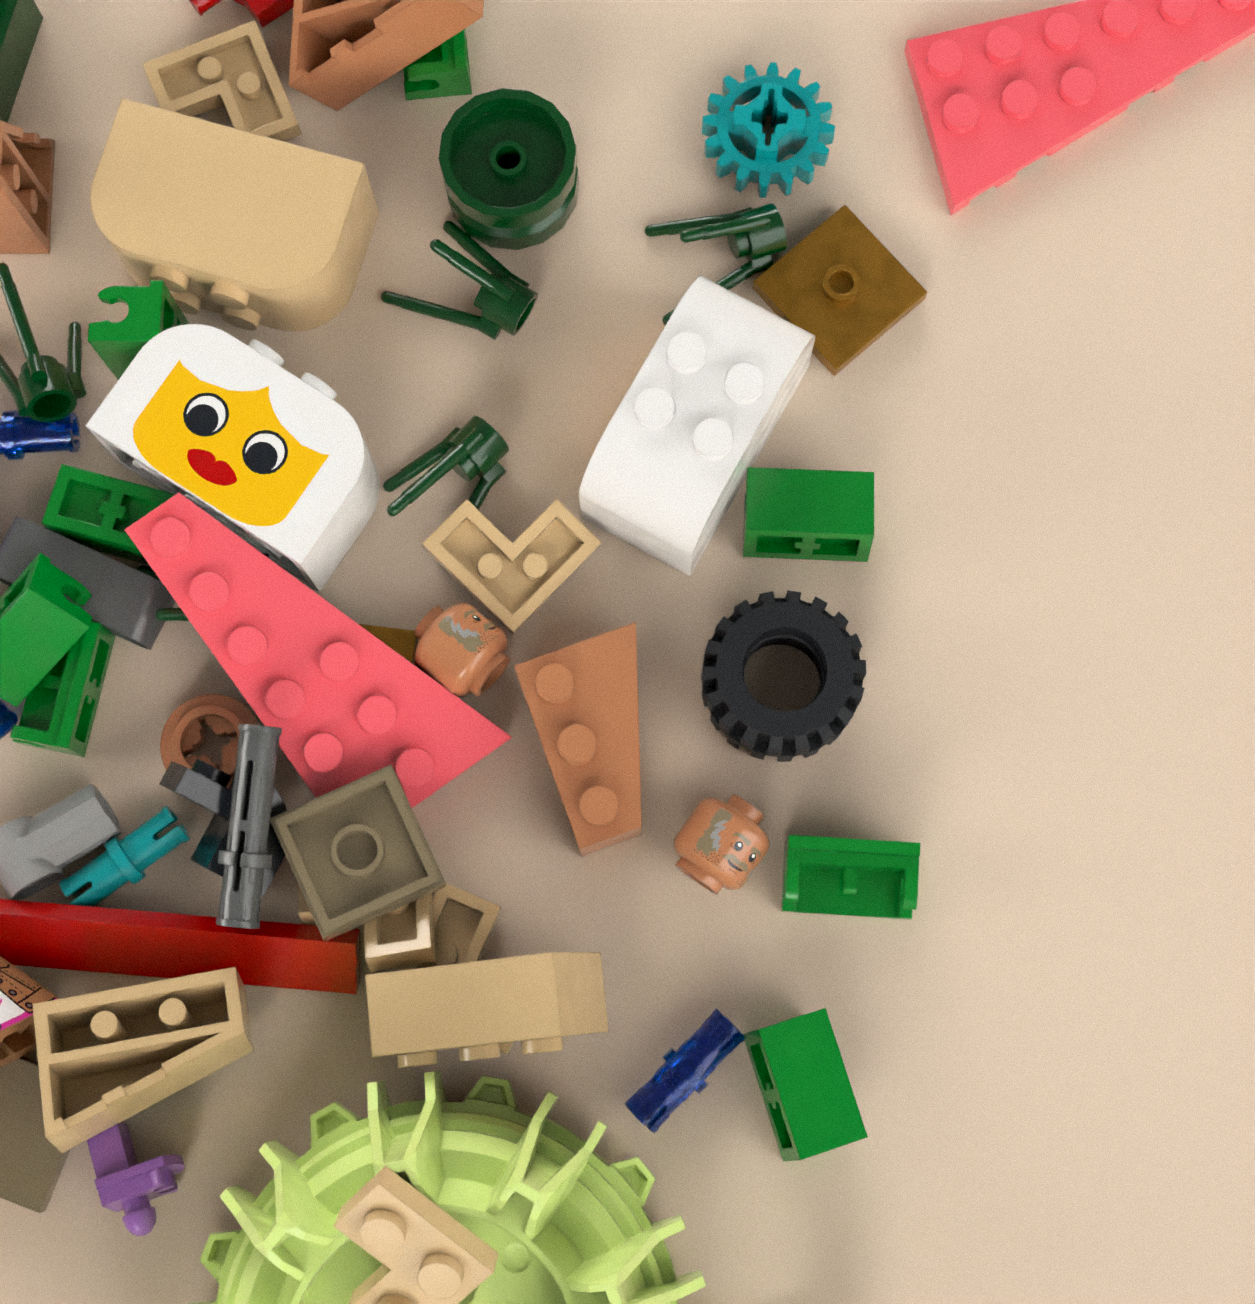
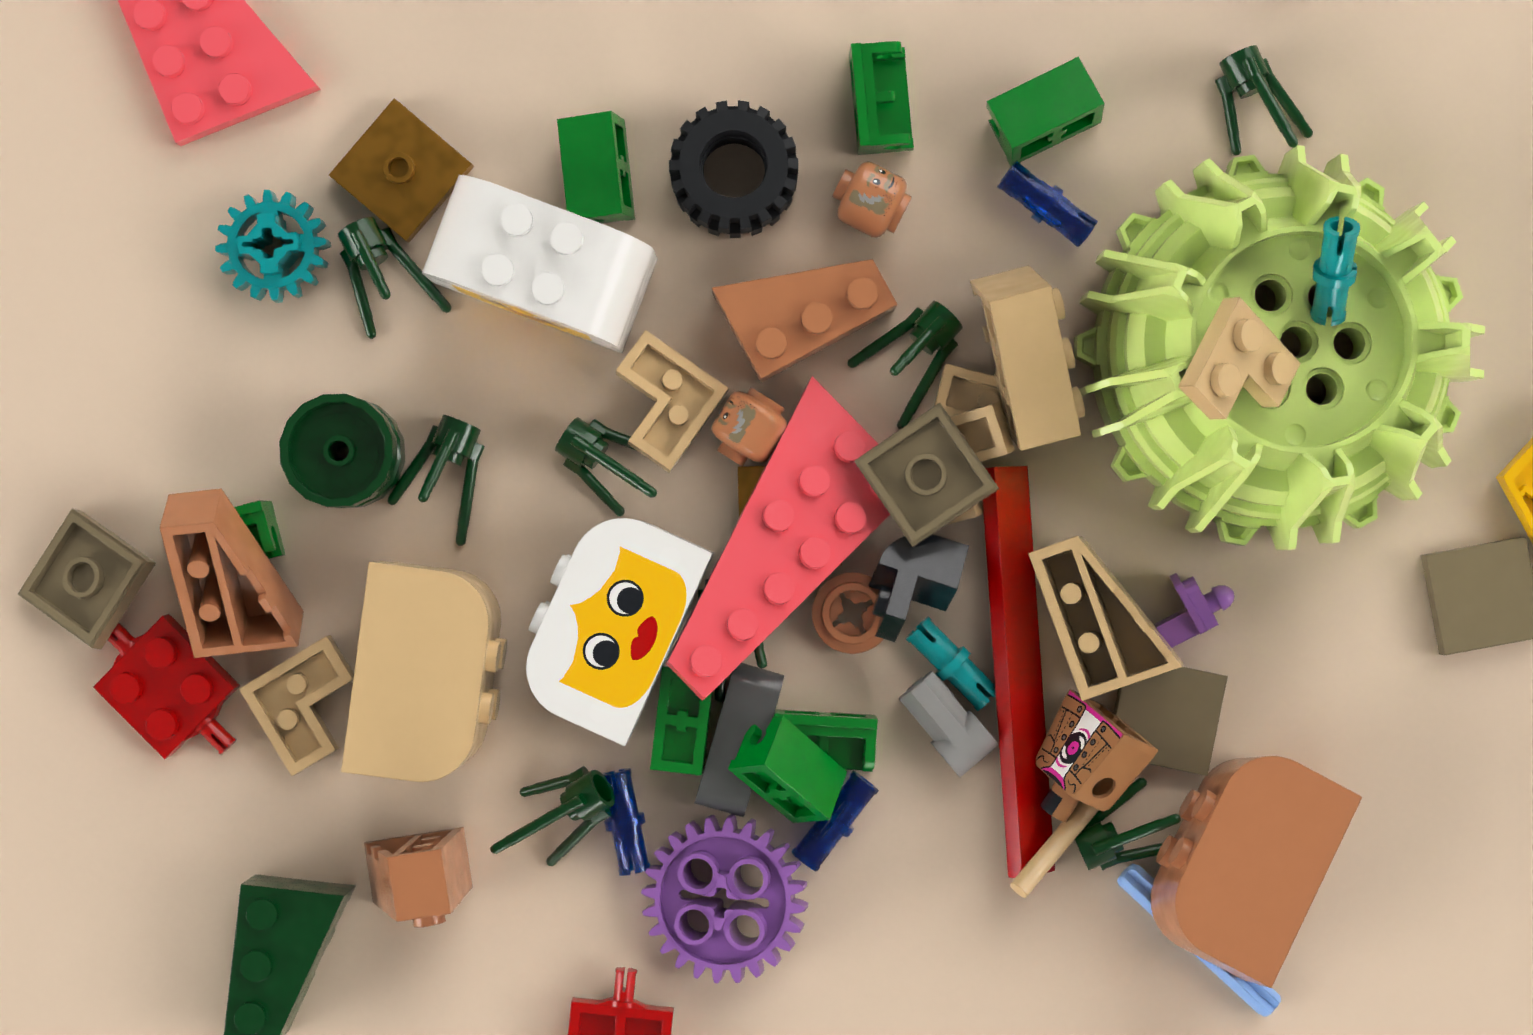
camera: 100 degrees left, 10 degrees up
green hinge [88,280,189,380] -> none
dark grey pin [216,724,282,929] -> none
none -> dark green plant [847,301,963,430]

